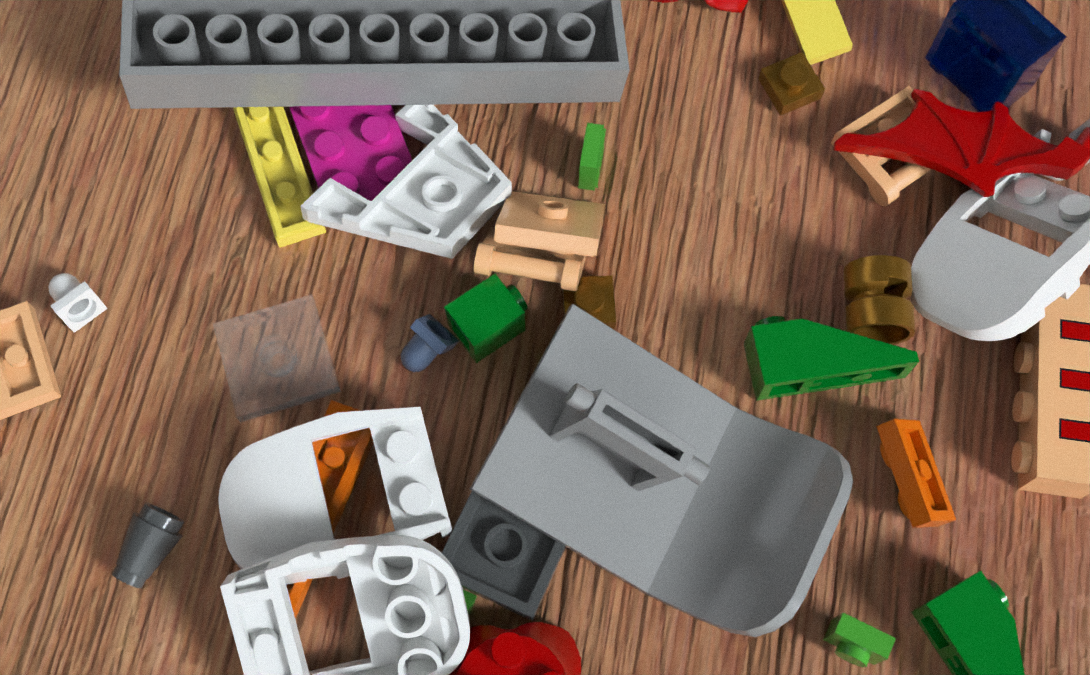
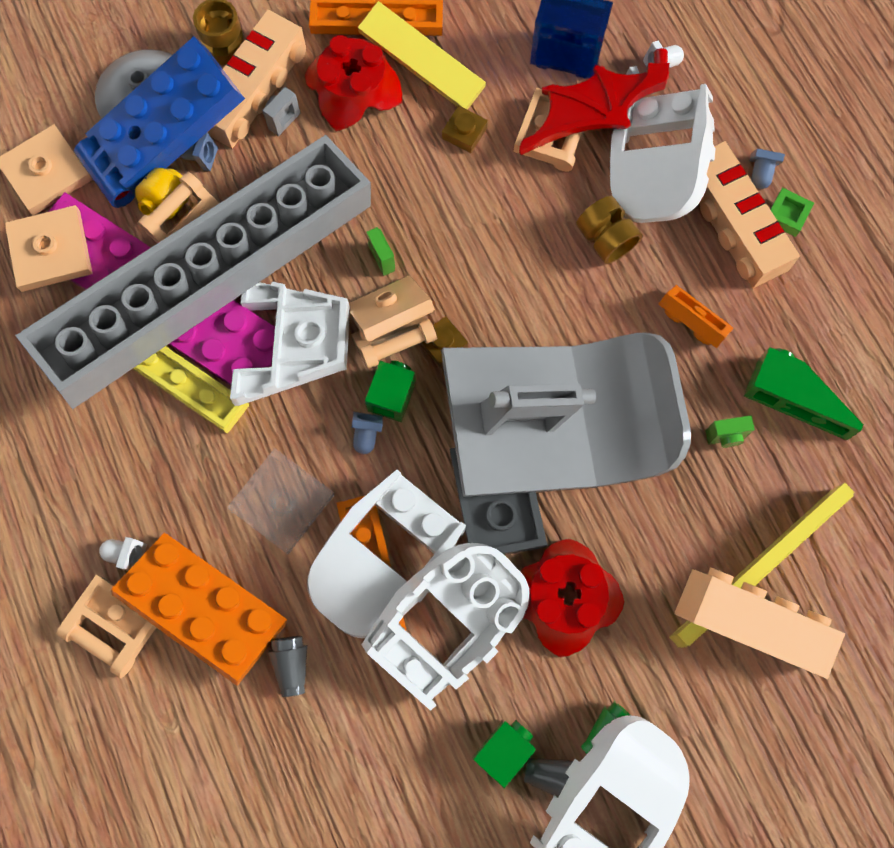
camera: 35 degrees left, 5 degrees up
green slope [744,316,919,401] -> none
none -> orange plate [111,532,287,686]

